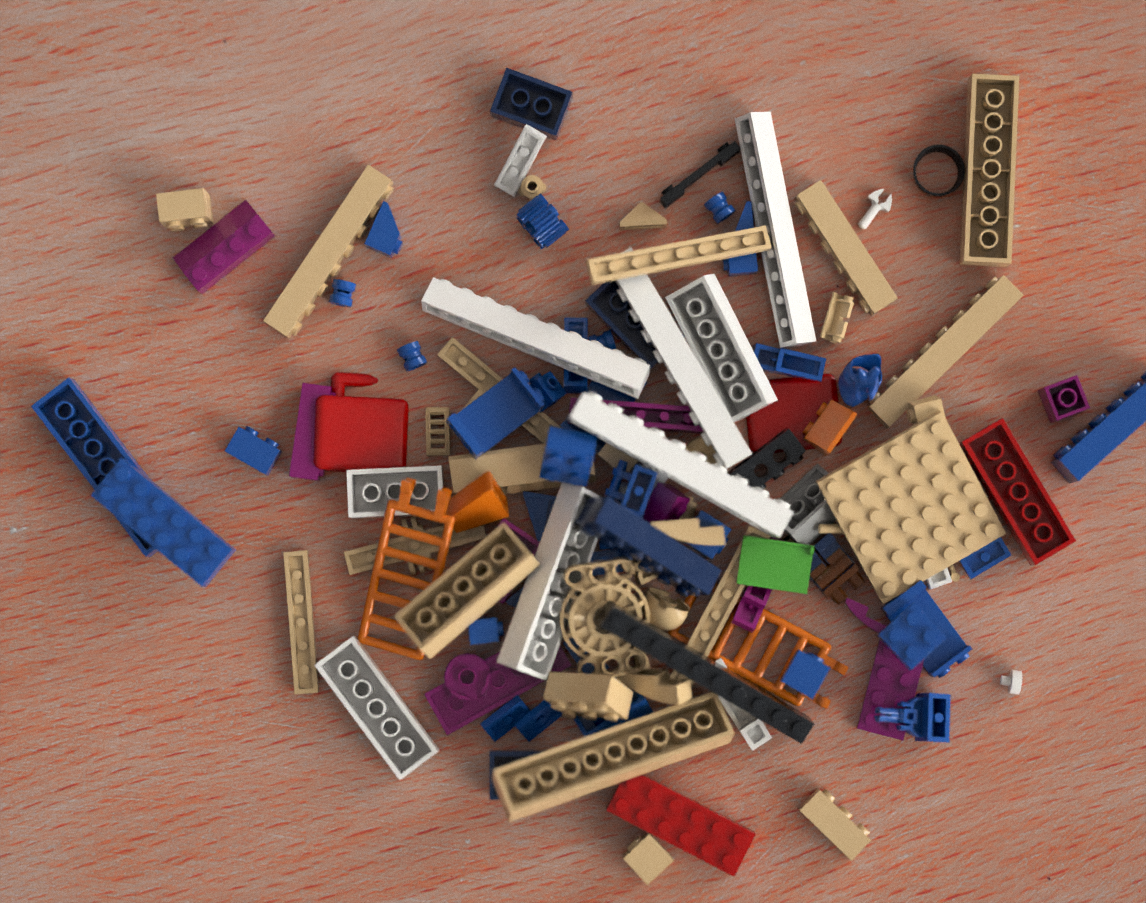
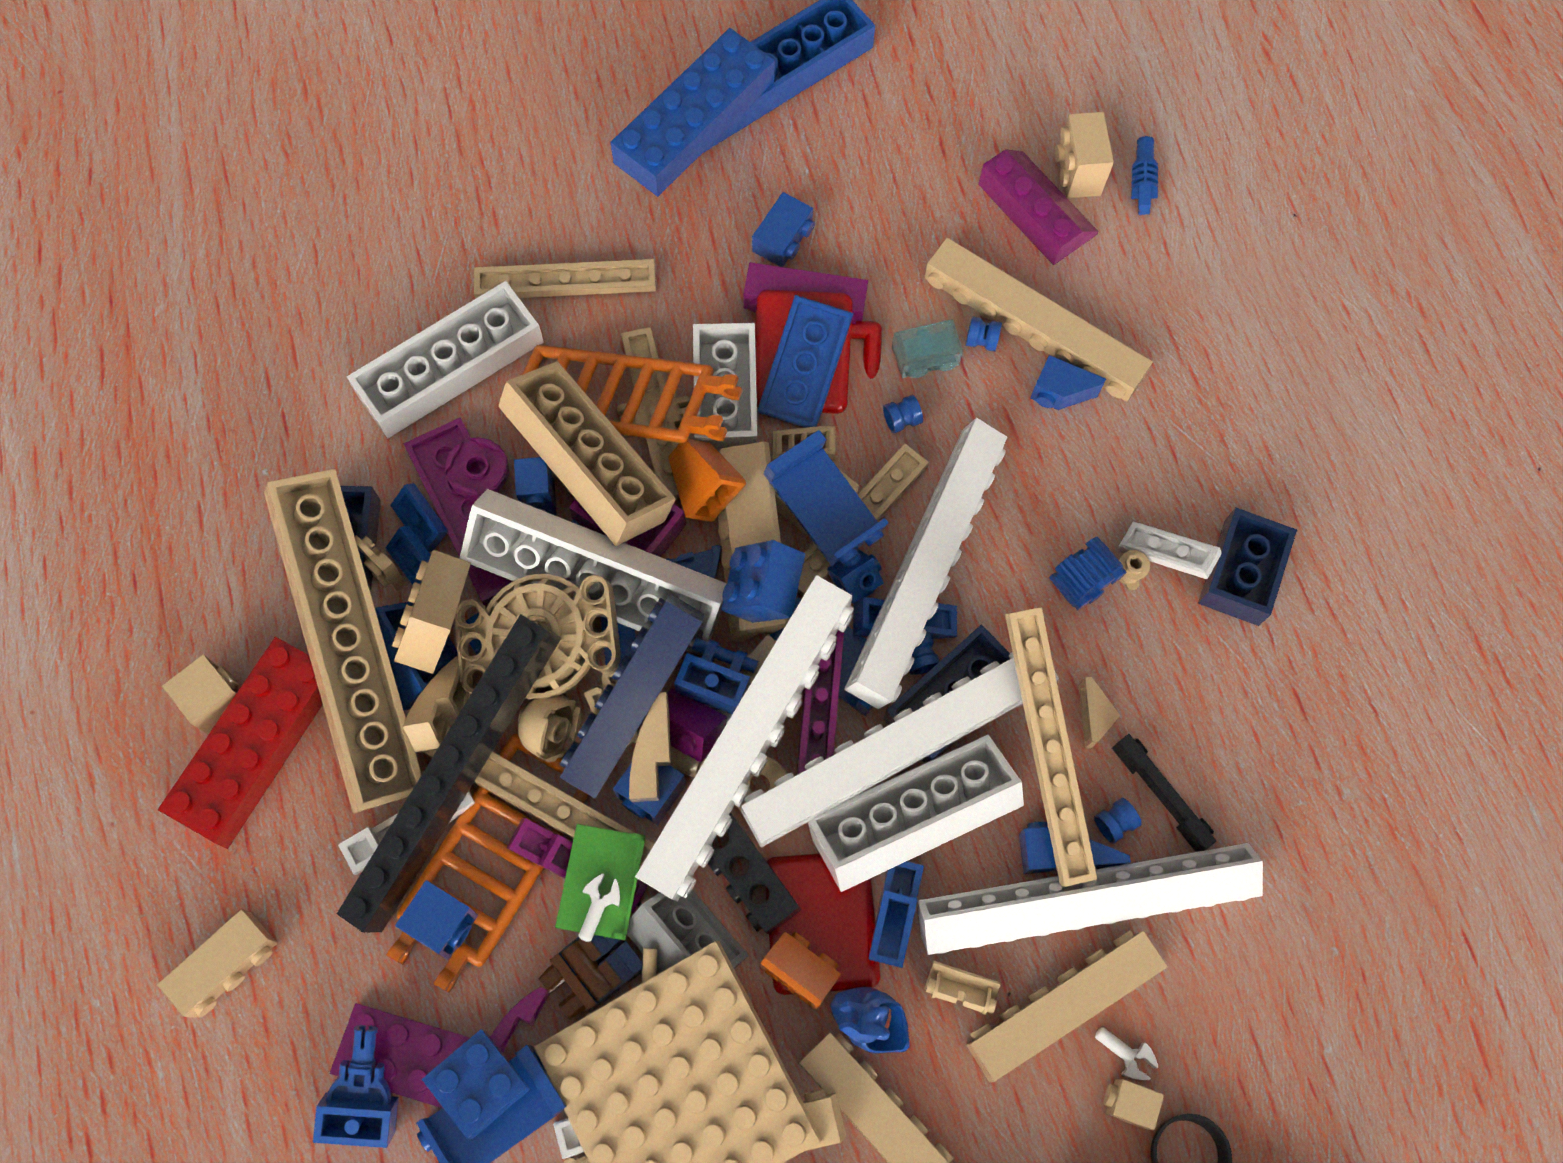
camera: 85 degrees right, 15 degrees down
none -> tan hinge [355,536,406,592]
none -> white bar [579,874,620,942]
none -> blue tile [757,295,854,428]
none -> clear light blue brick [892,319,963,378]
none -> tan brick [1104,1079,1164,1130]
none -> blue hinge [1131,136,1158,215]

